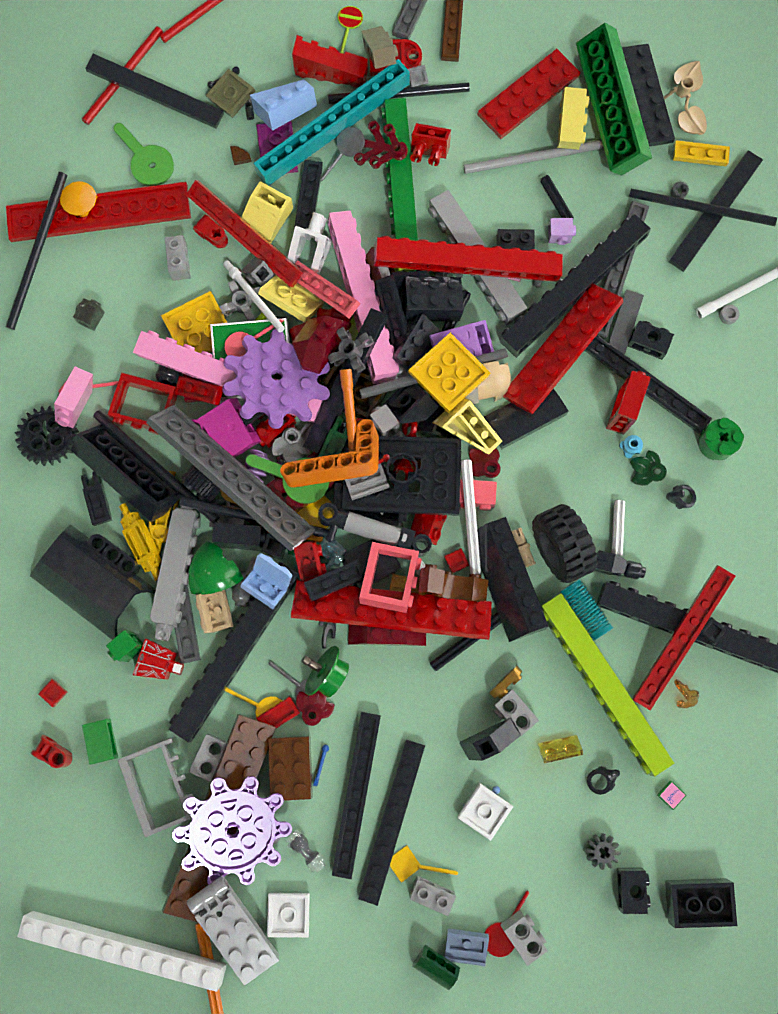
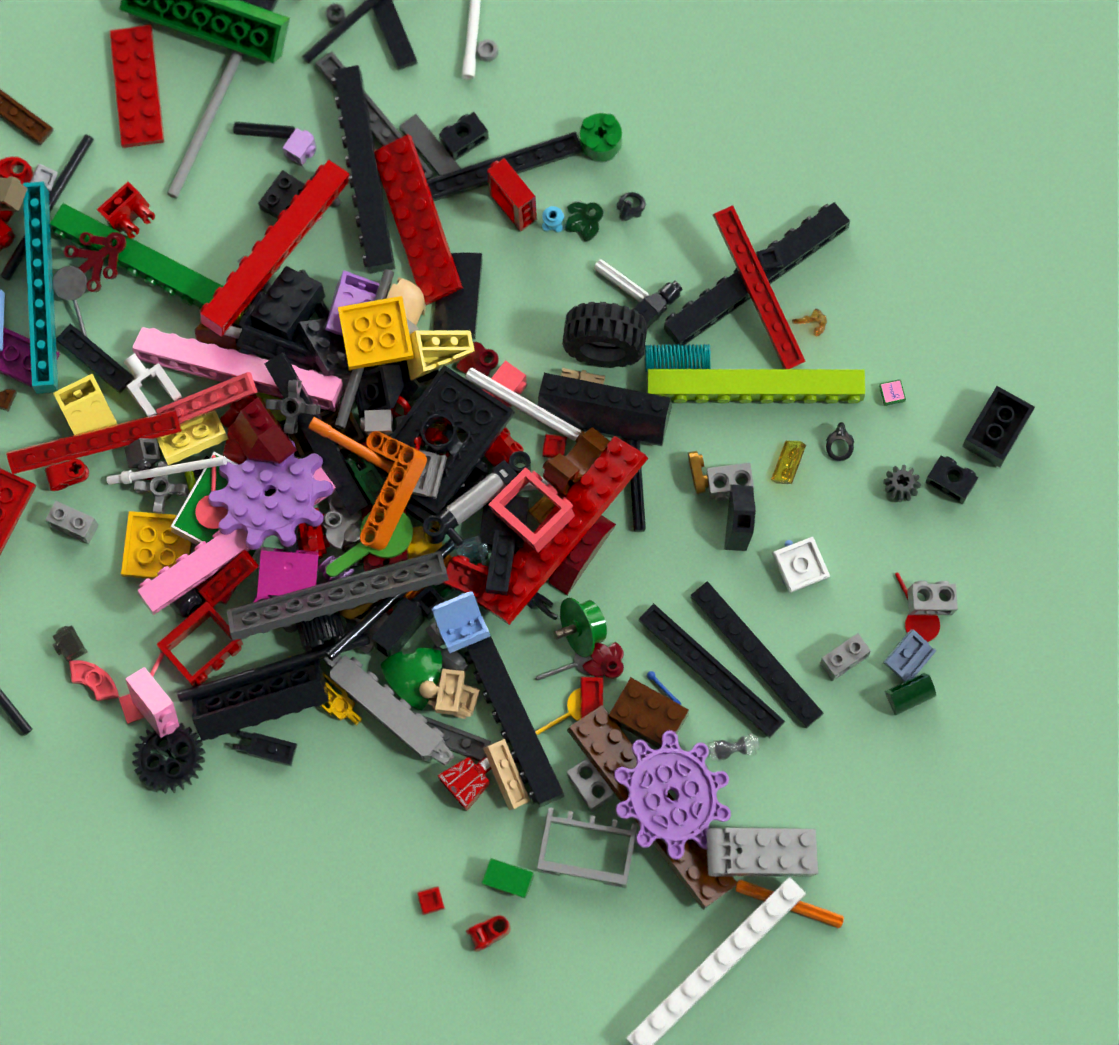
camera: 55 degrees left, 5 degrees down
black panel [30,525,156,640] -> none
green brick [106,630,143,662] -> none
yellow piece [119,503,162,581] -> none
white plate [267,893,310,938] -> none
yellow piece [390,845,458,883] -> none
light grey brick [428,190,527,326] -> none
light yellow wedge [557,87,589,150] -> none
none -> coral tile [69,660,119,701]
none -> tan plate [419,669,465,715]
none -> tan plate [483,739,530,810]

